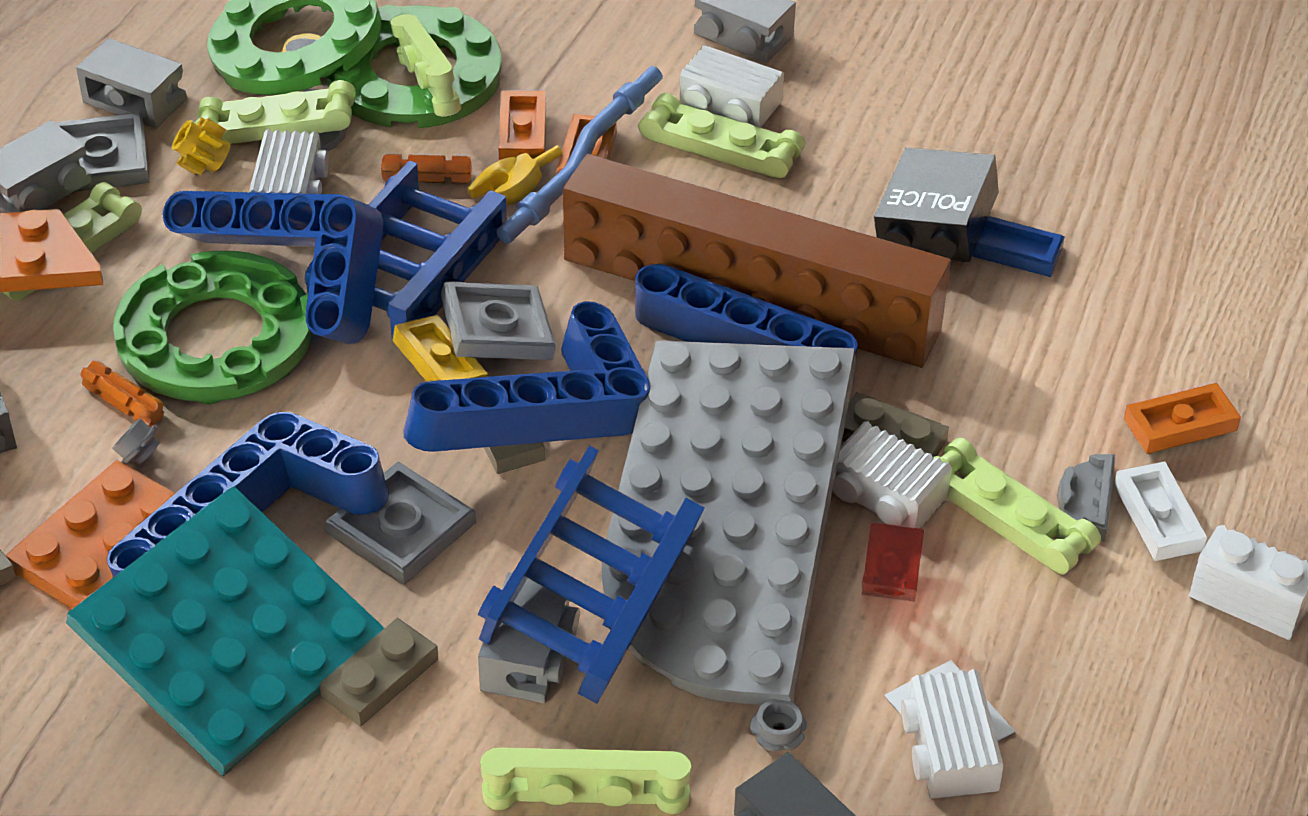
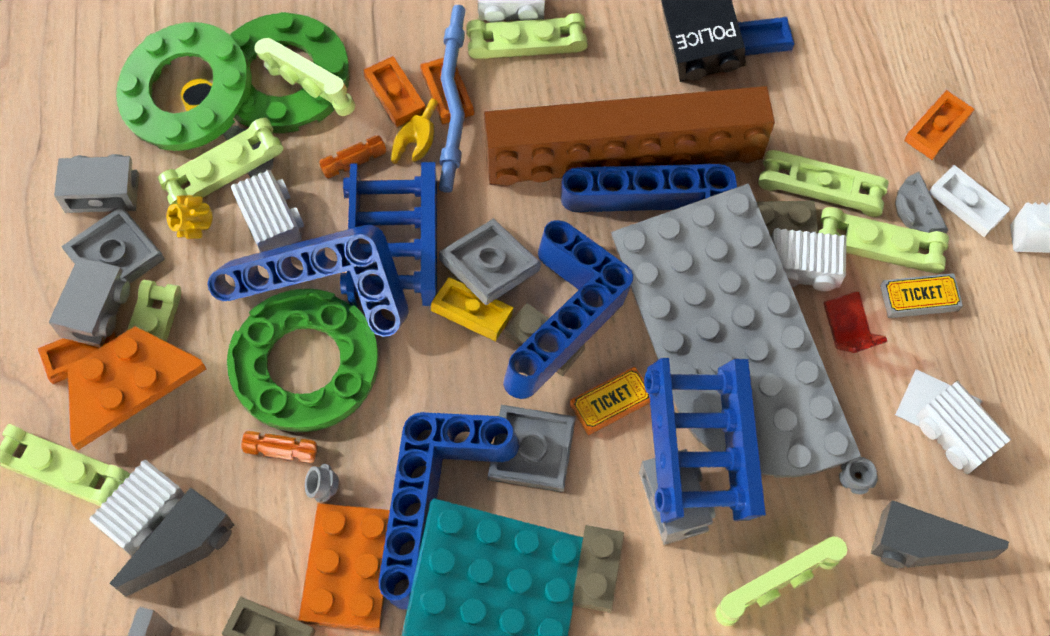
camera: 30 degrees left, 20 degrees up
none -> tile [570,367,650,436]
none -> yellowish green plate [758,150,889,217]
none -> tile [880,273,963,318]

